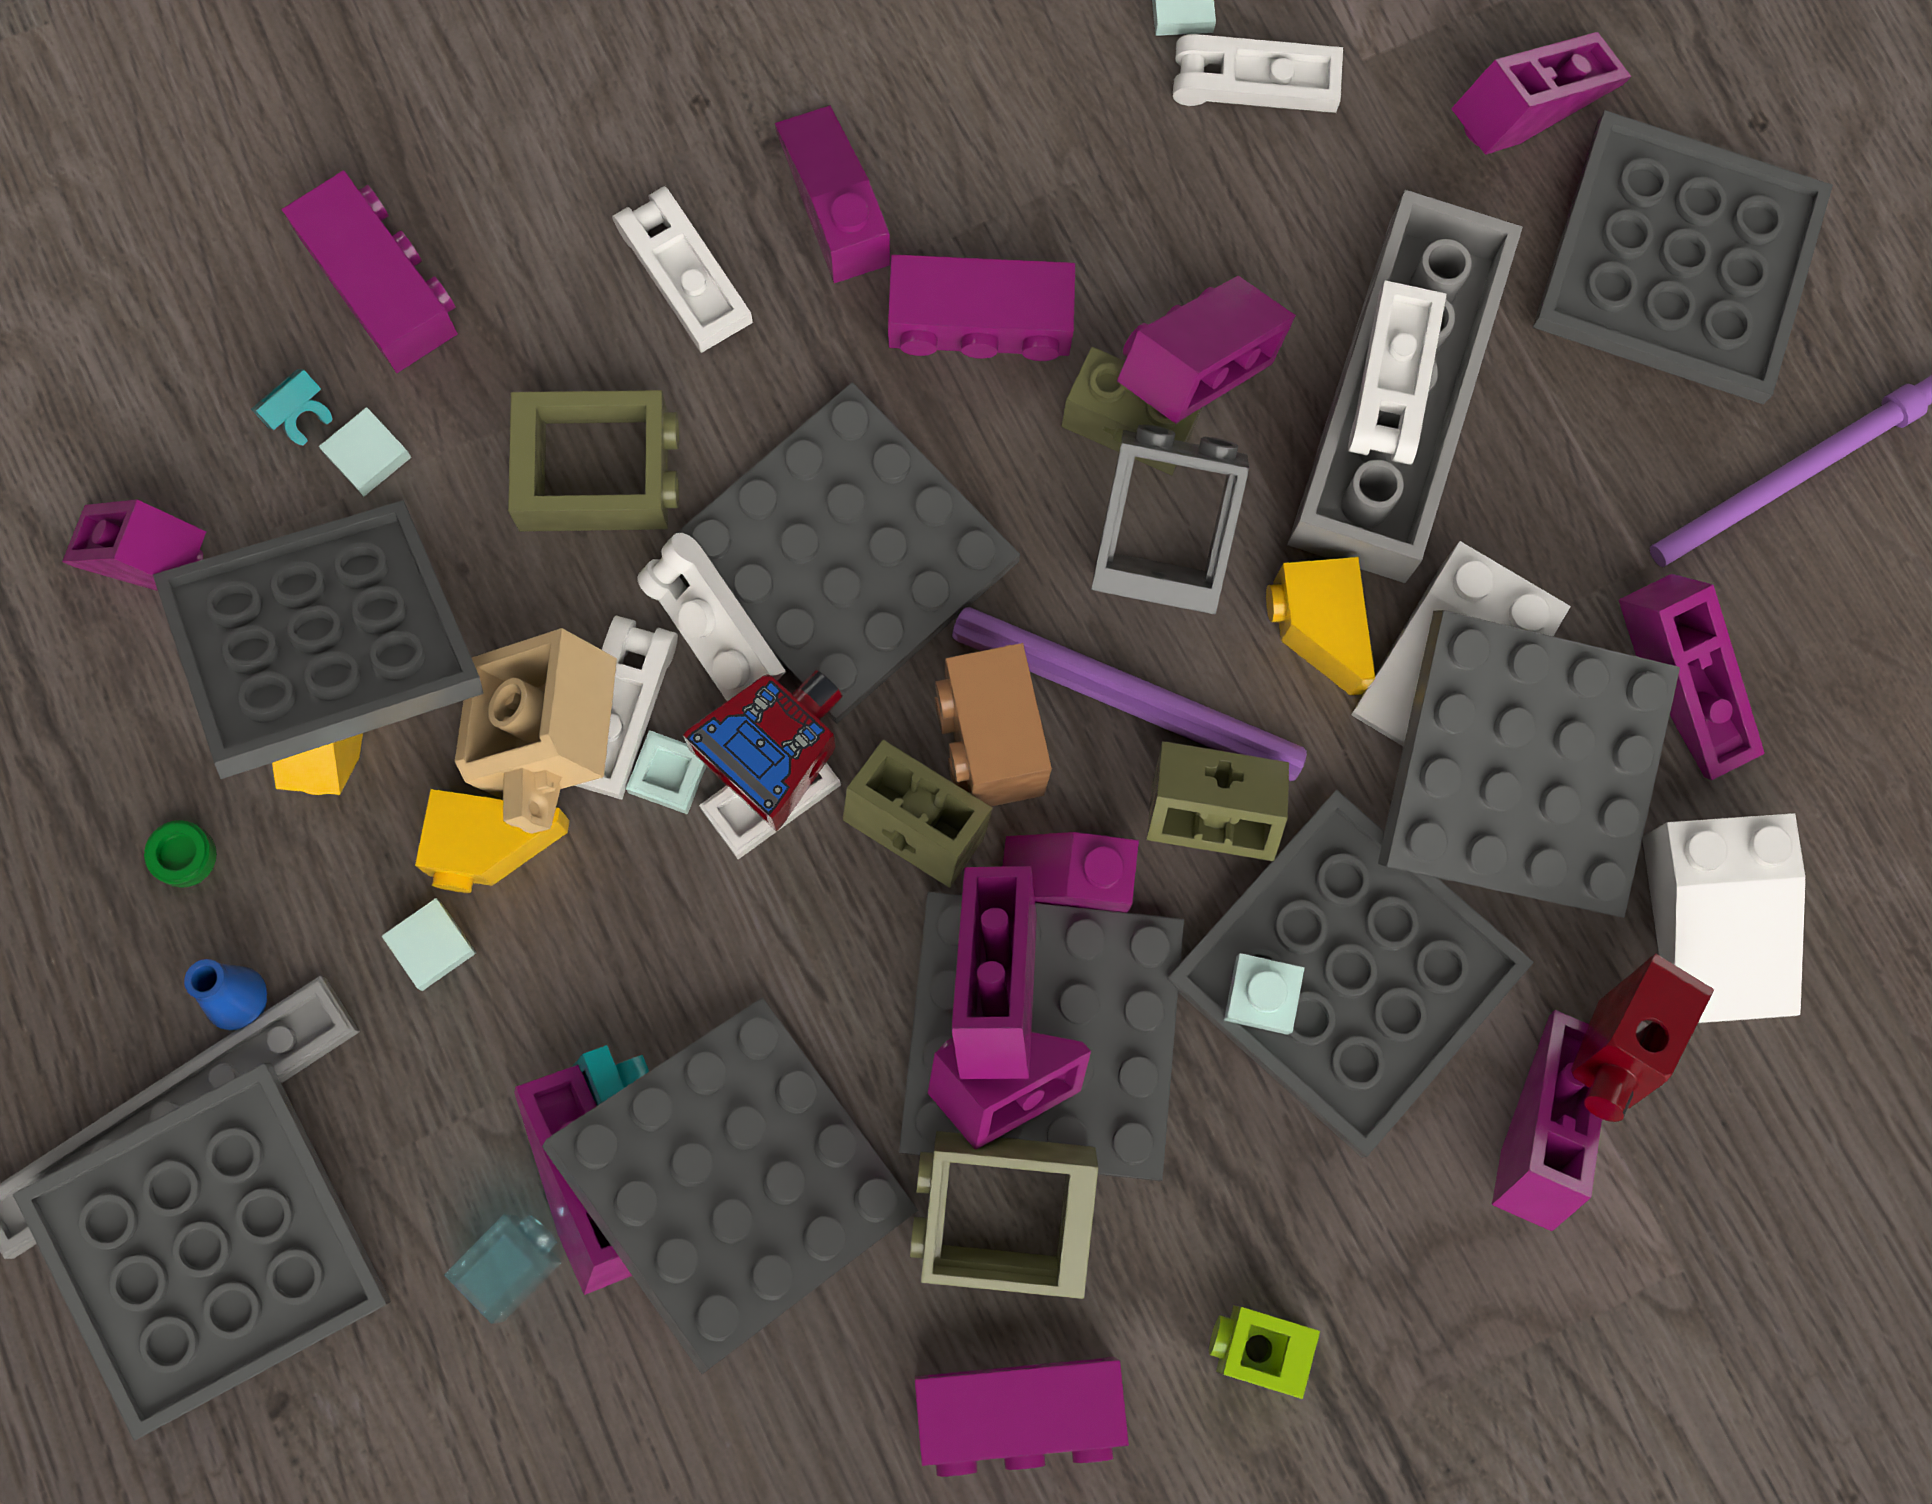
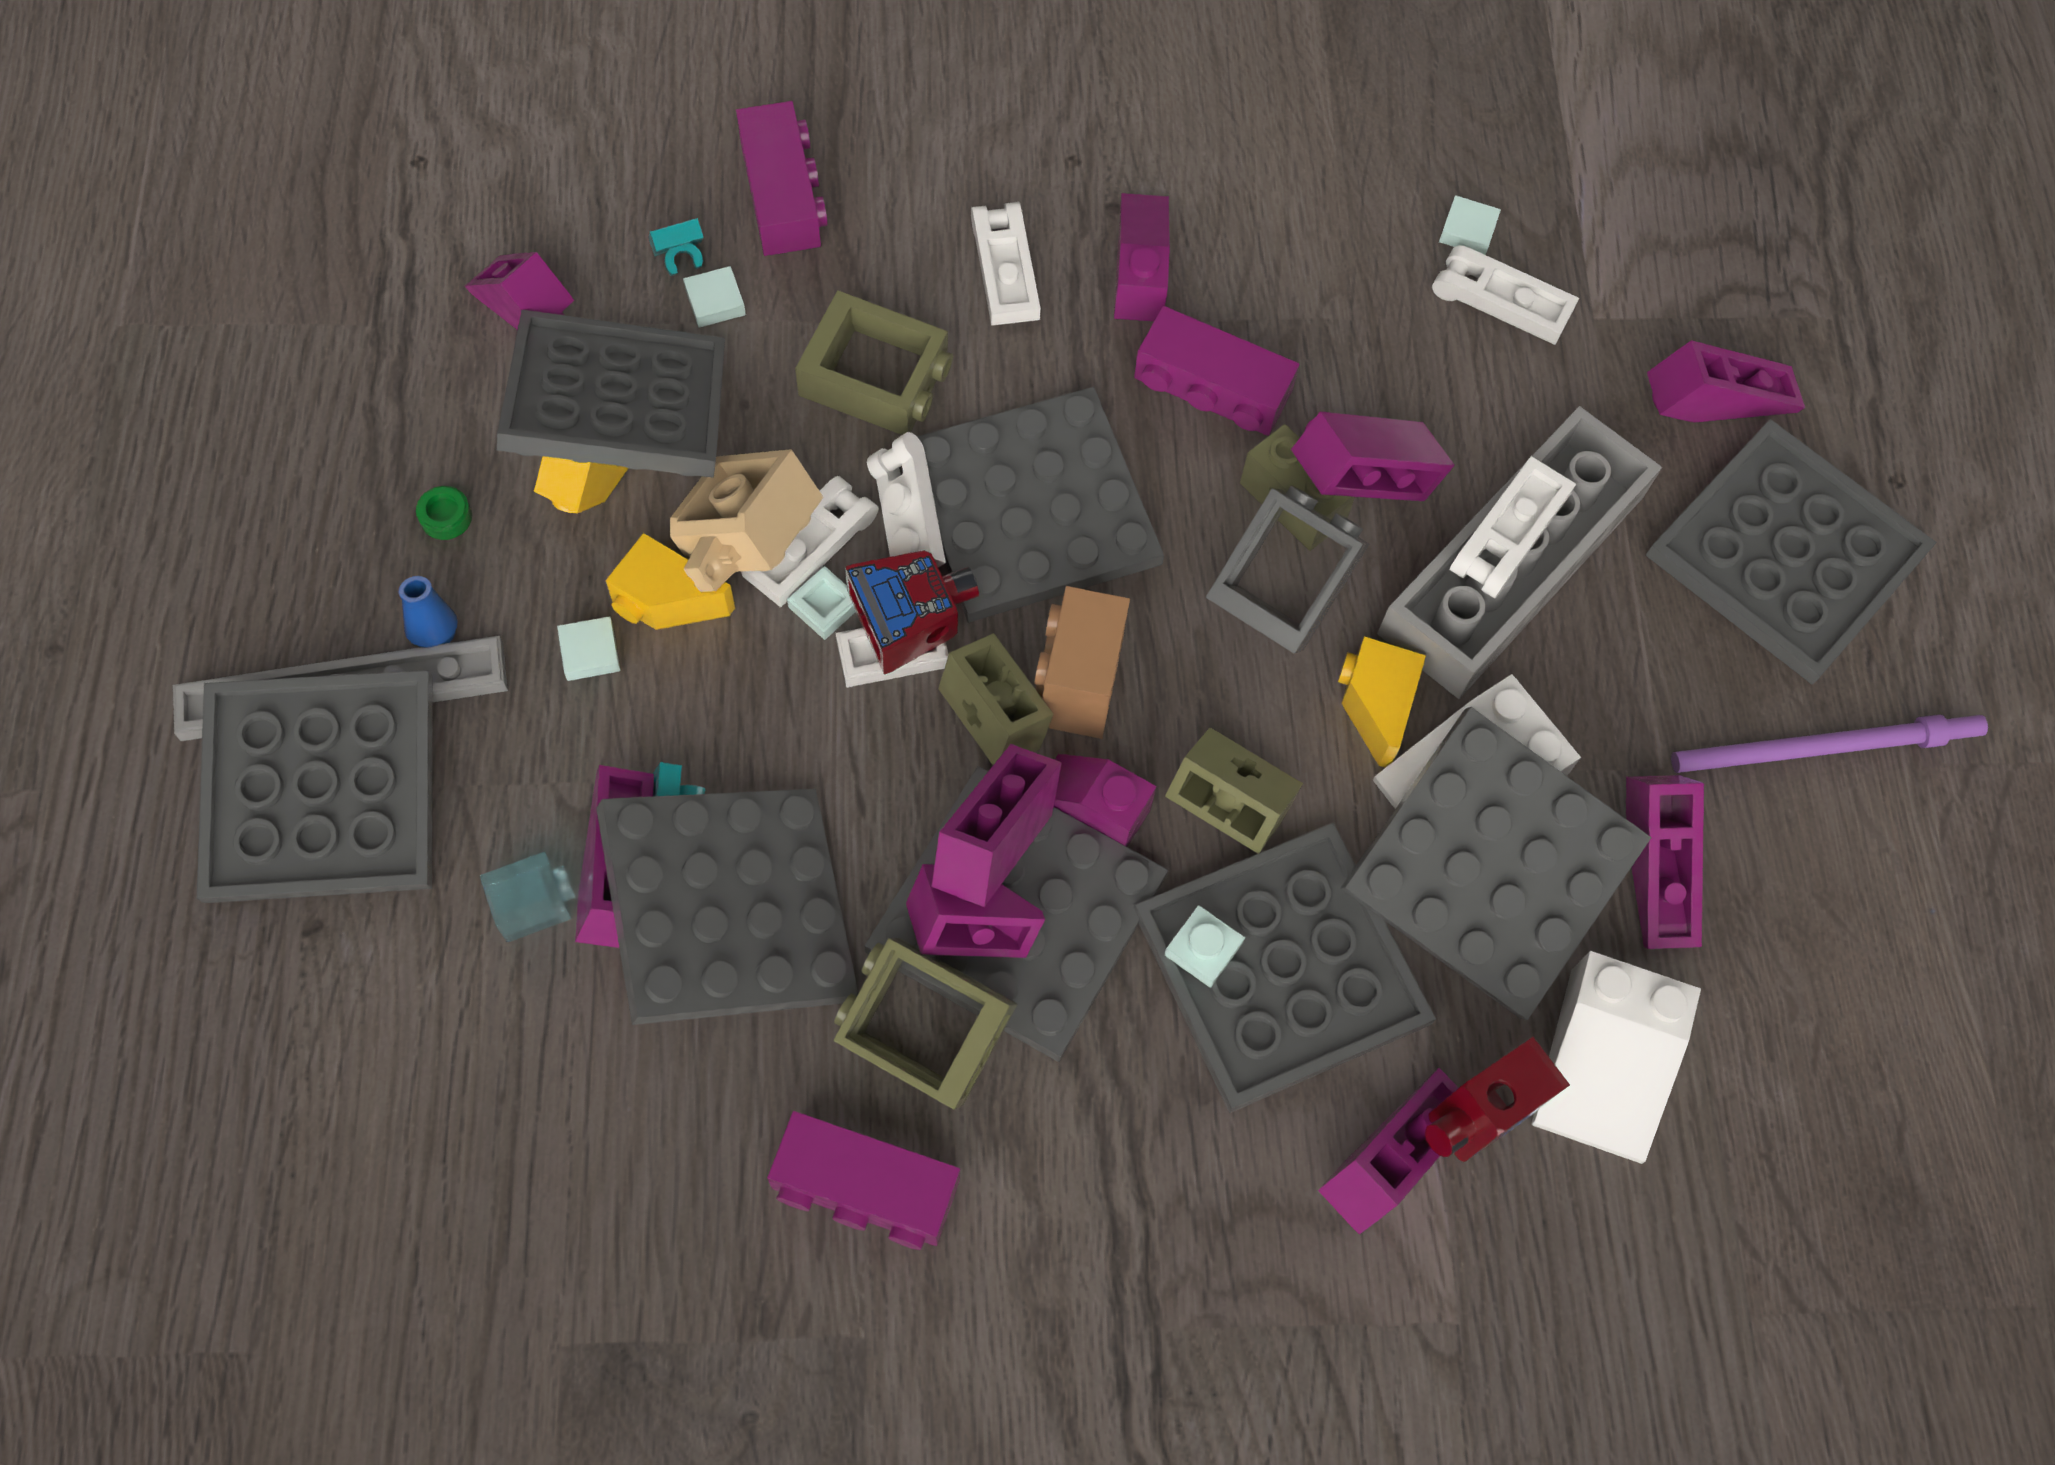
camera: 25 degrees right, 10 degrees down
medium lavender axle [952,607,1307,781] -> none
lime brick [1209,1305,1320,1399] -> none

